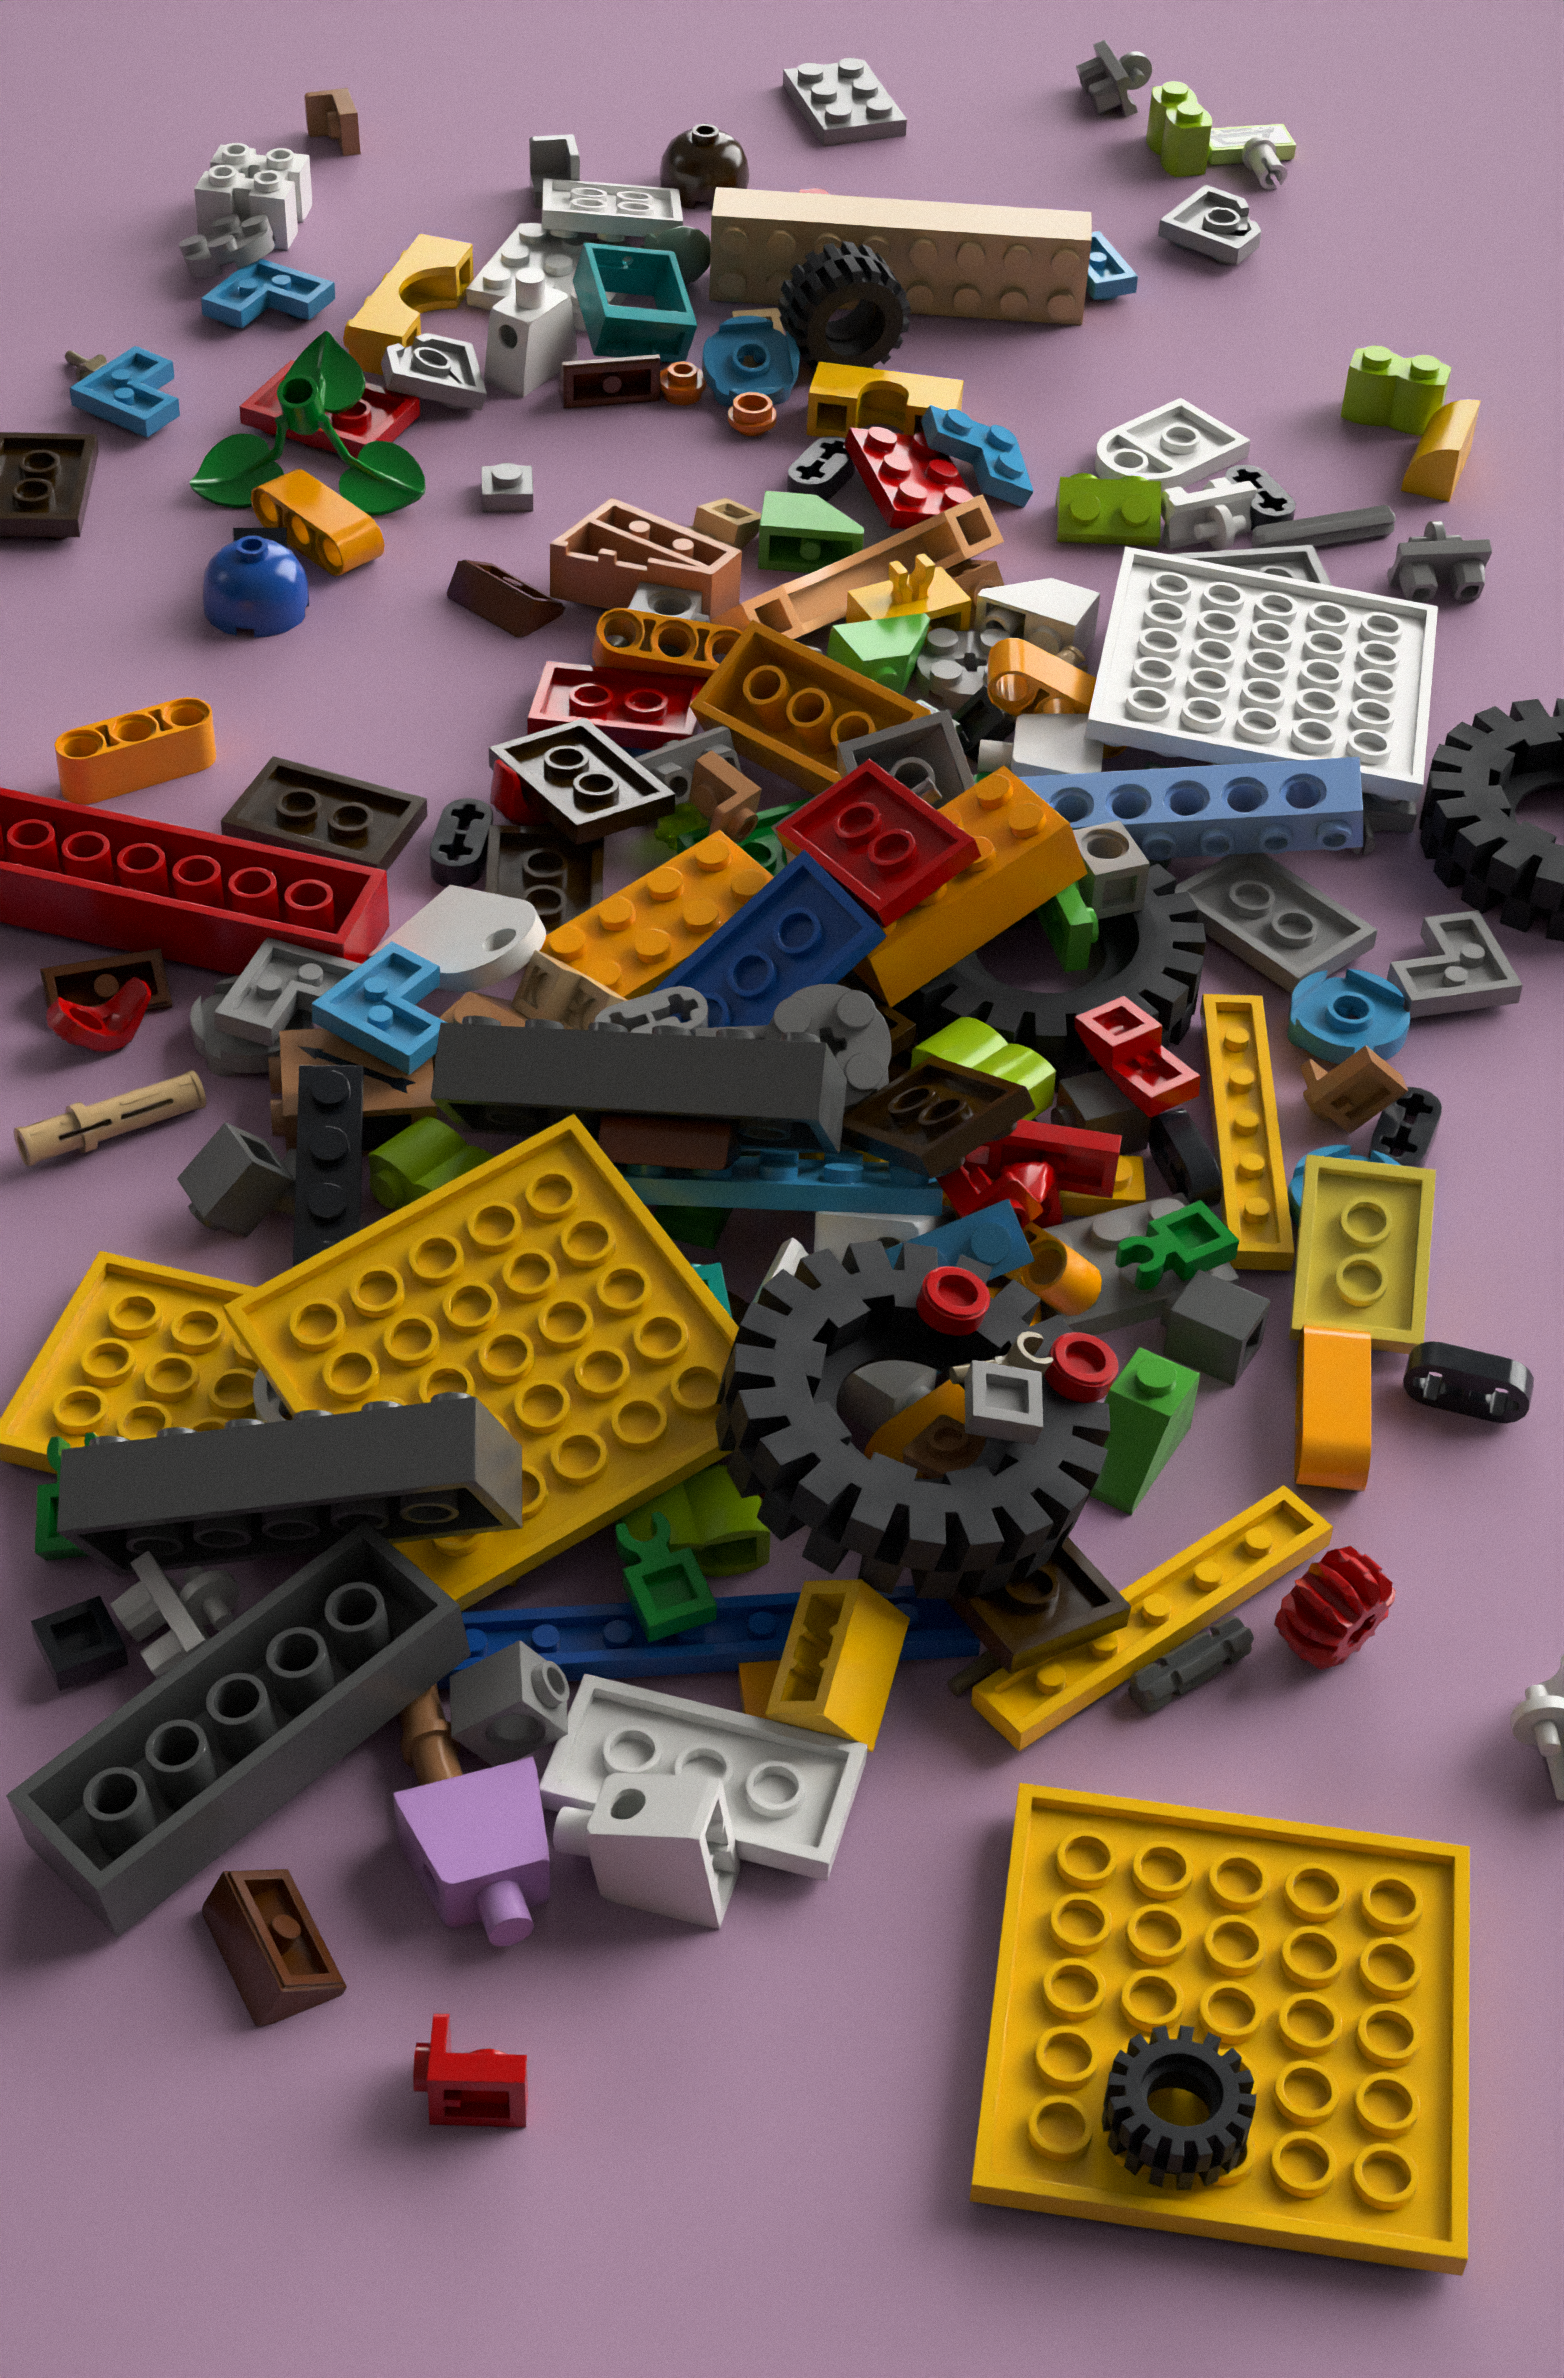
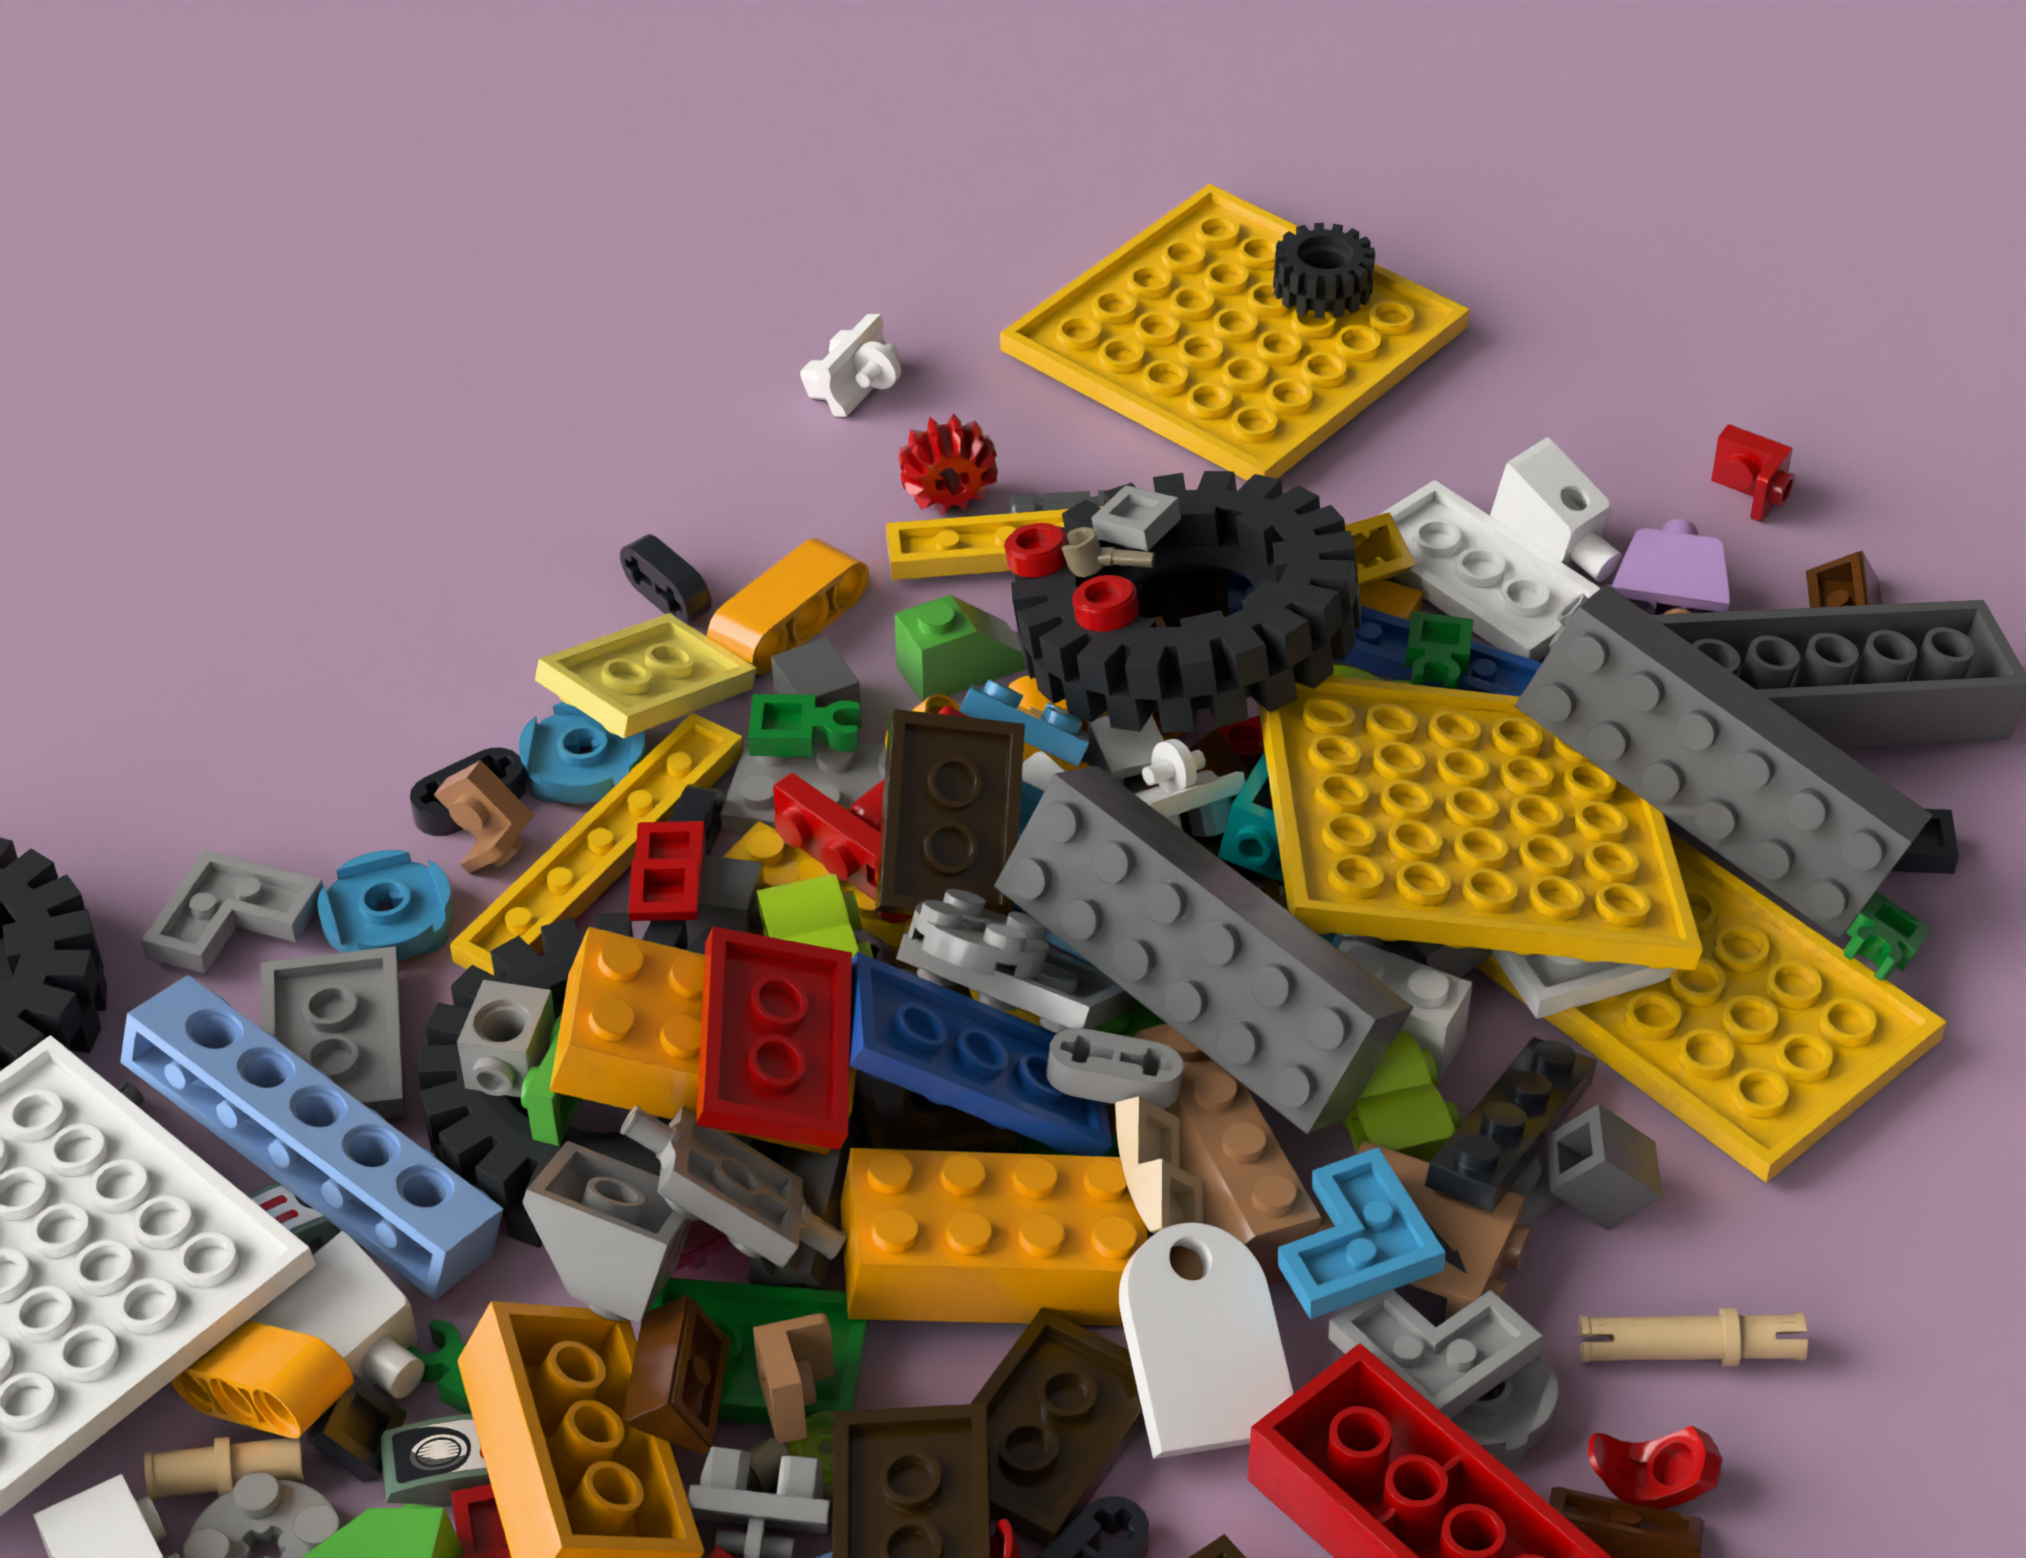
camera: 145 degrees left, 0 degrees up
none -> reddish brown slope [623,1294,731,1455]

